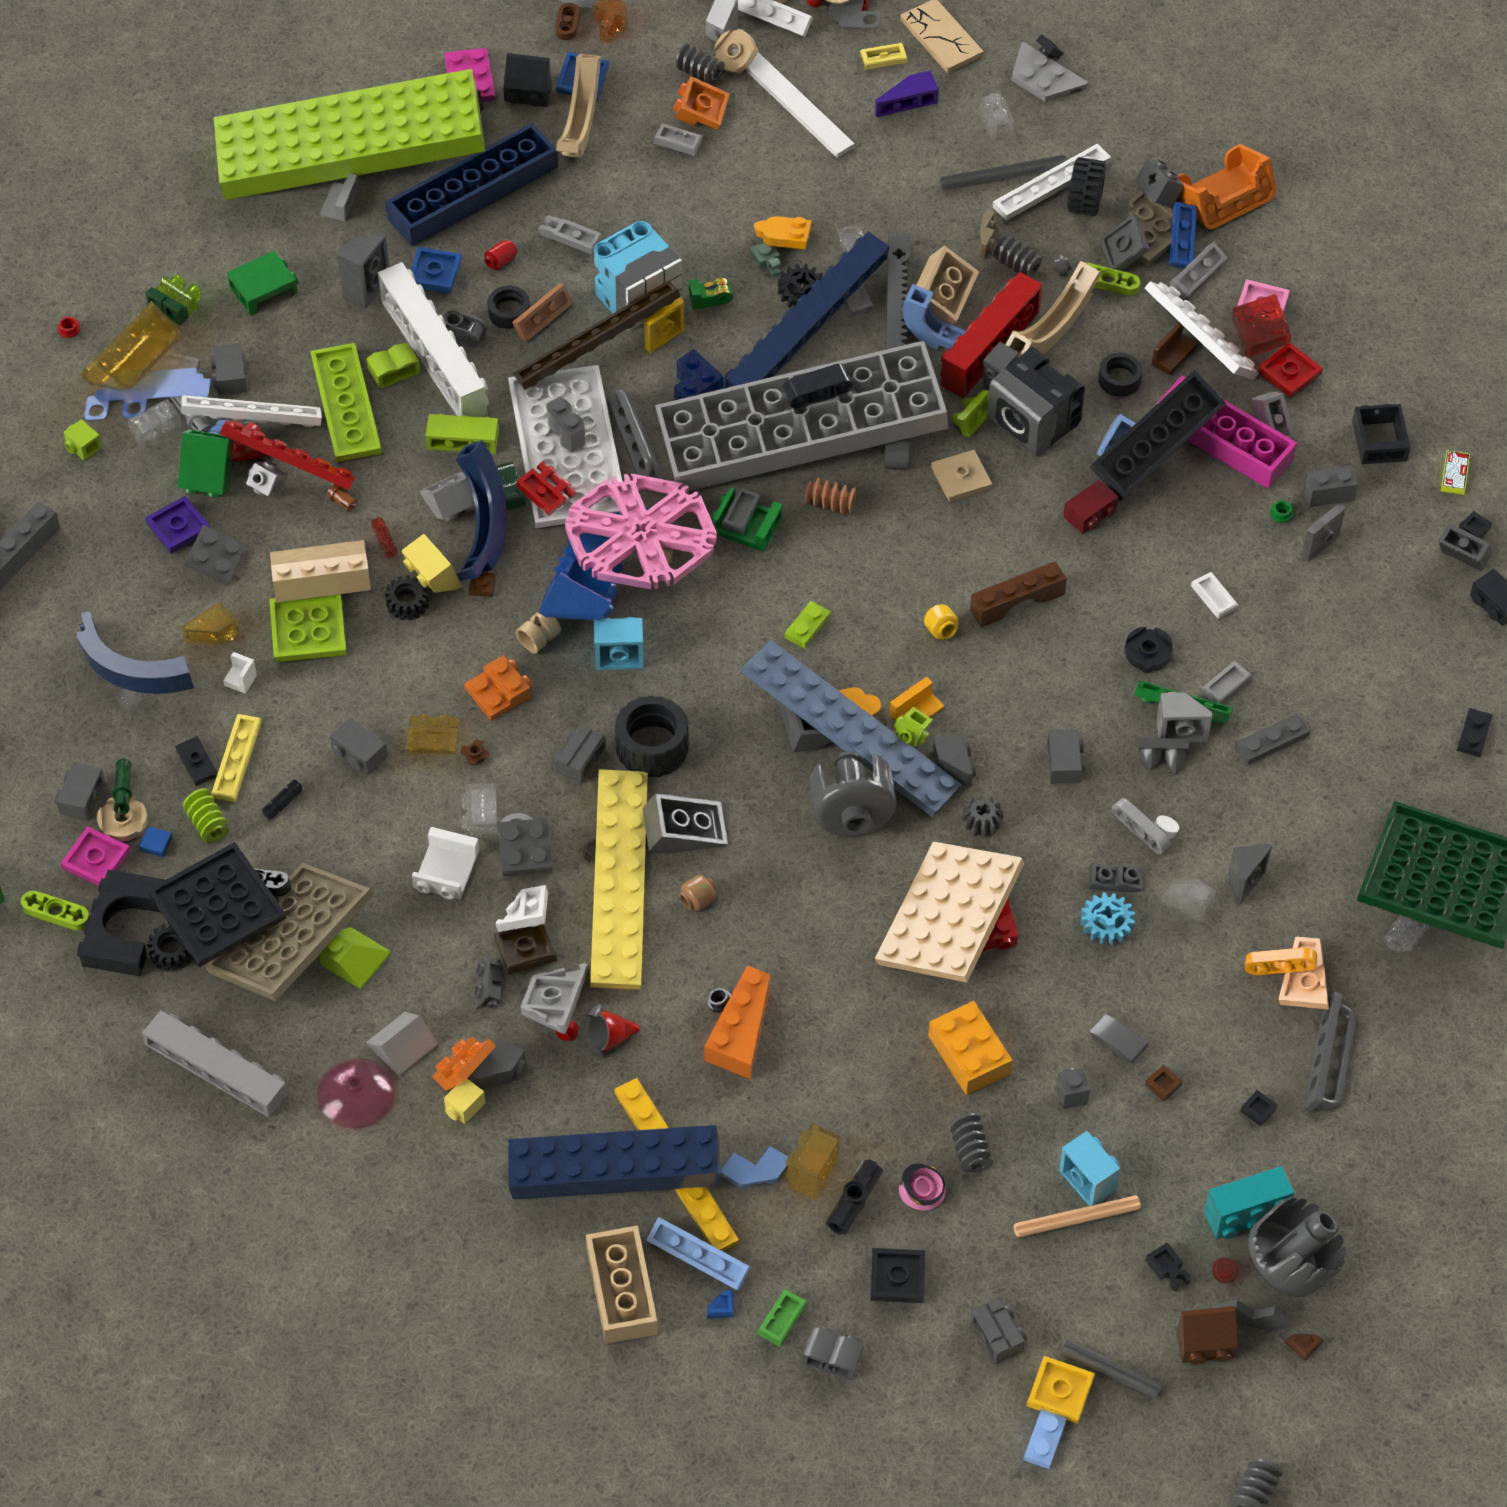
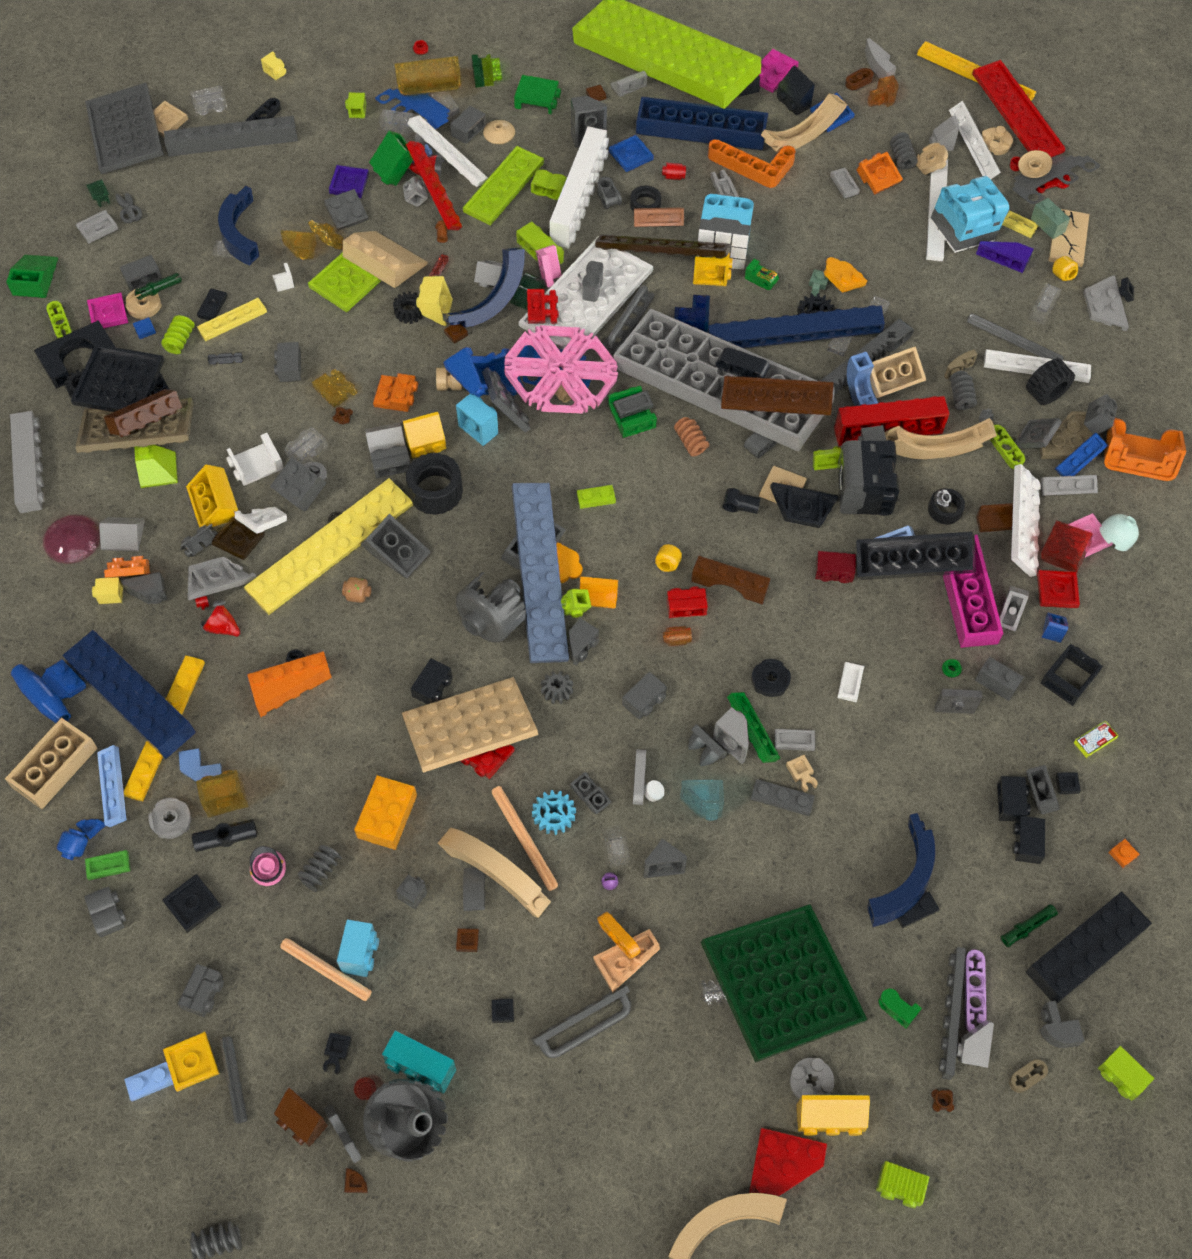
camera: 45 degrees right, 5 degrees up
none -> blue plate [11,660,86,723]
none -> blue head [57,828,88,860]
none -> reddish brown brick [104,389,182,437]
none -> light grey plate [149,798,191,839]
none -> yellow slope [186,464,238,528]
none -> clear yellow plate [308,220,344,250]
none -> light grey slope [365,422,405,456]
none -> yellow slope [403,412,446,458]
none -> black brick [410,658,453,704]
none -> tan arch [438,828,551,918]
none -> dark grey plate [482,367,531,433]
none -> tan dish [483,120,515,144]
none -> light nougat axle [492,786,558,891]
none -> bright pink panel [536,245,562,287]
none -> reddish brown tile [586,84,606,101]
none -> medium lavender hinge [602,872,618,890]
none -> clear orange brick [663,626,692,647]
none -> red brick [666,586,708,618]
none -> clear light blue slope [680,780,724,821]
none -> orange beam [708,140,796,188]
none -> reddish brown plate [721,376,834,415]
none -> black piece [722,488,761,514]
none -> black wing [770,482,839,528]
none -> tan plate [786,755,818,793]
none -> dark blue arch [867,813,935,927]
none -> medium azure piece [930,176,1009,253]
none -> flat silver plate [934,489,952,507]
none -> black brick [997,776,1031,822]
none -> sand green brick [1031,198,1070,239]
none -> blue slope [1042,612,1068,643]
none -> yellow head [1052,256,1078,281]
none -> light aqua cylinder [1100,514,1139,551]

